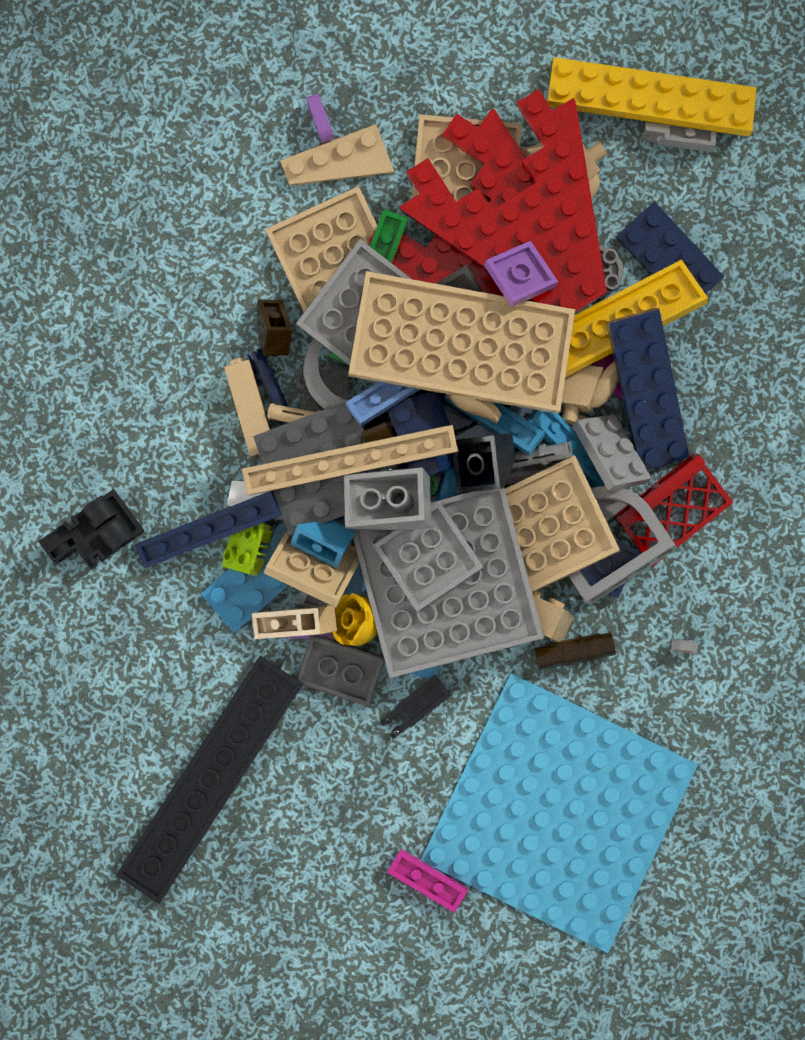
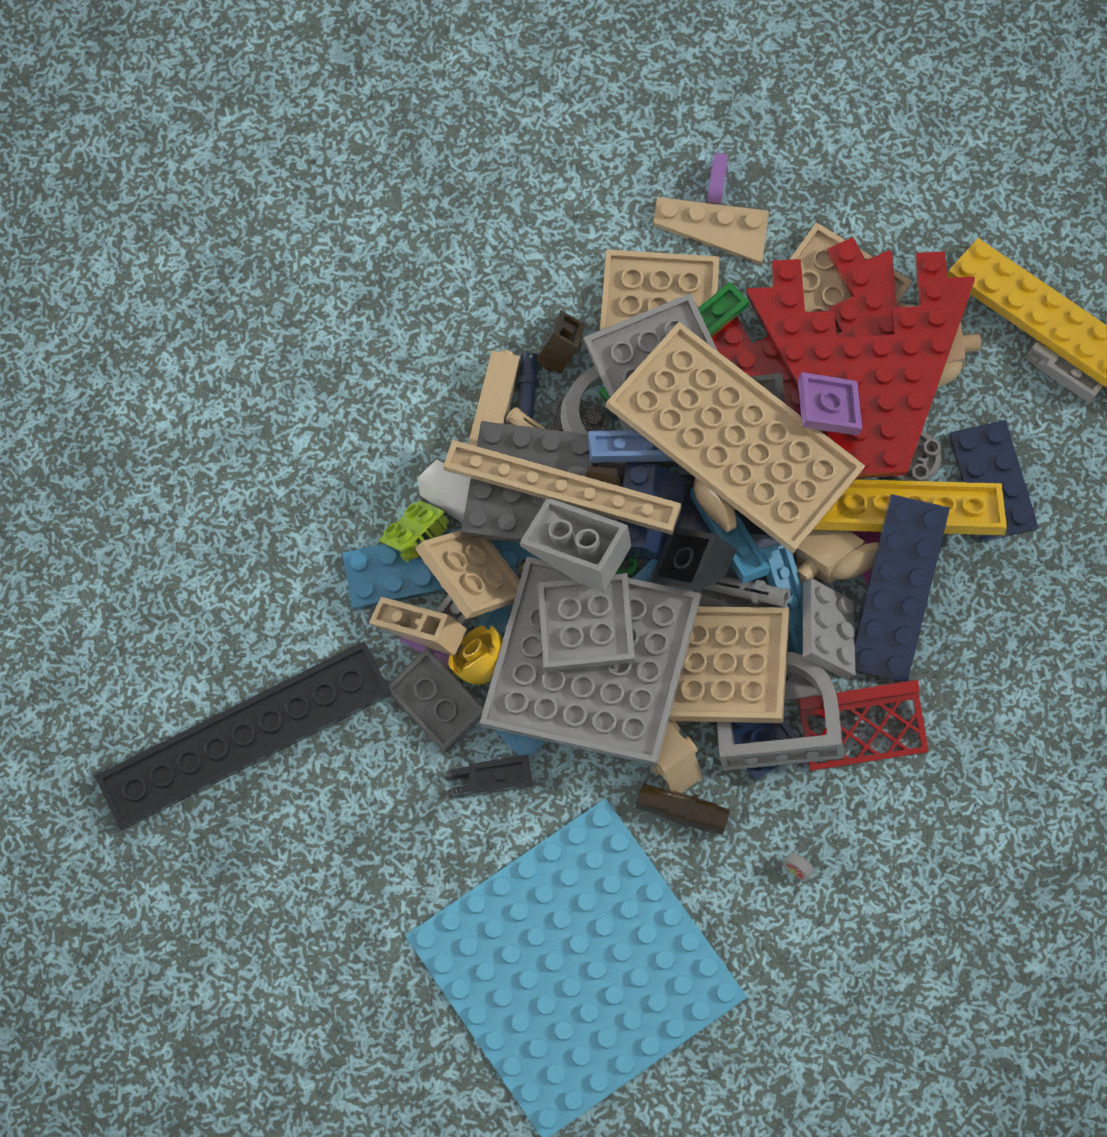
camera: 30 degrees right, 15 degrees down
black plate [38,489,144,570] -> none
dark blue plate [134,491,282,568] -> none
dark azure slope [290,520,356,568] -> none
dark pink plate [387,848,468,913] -> none

